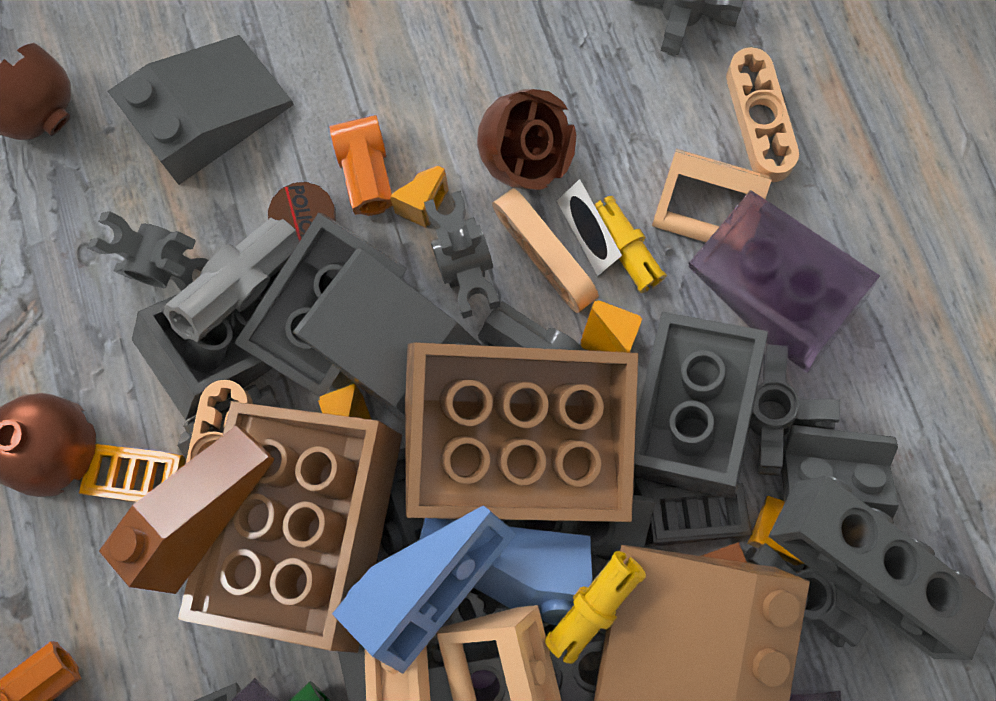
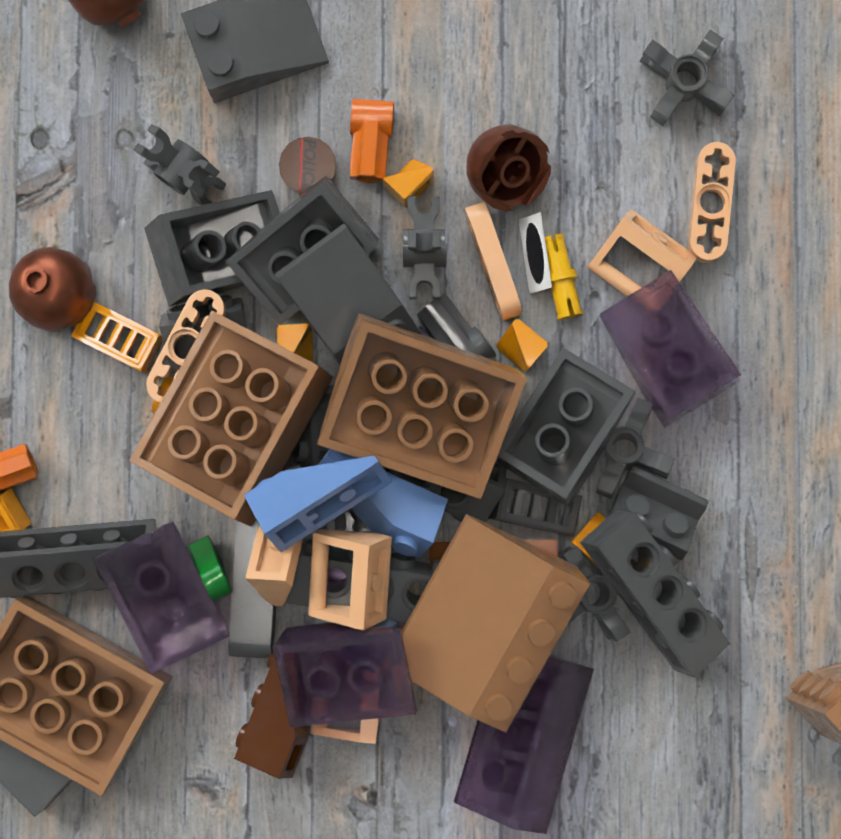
camera: 15 degrees right, 10 degrees up
dark orange slope [99,426,275,594] -> none
light grey piece [163,218,300,342] -> none
yellow pin [545,551,646,664] -> none

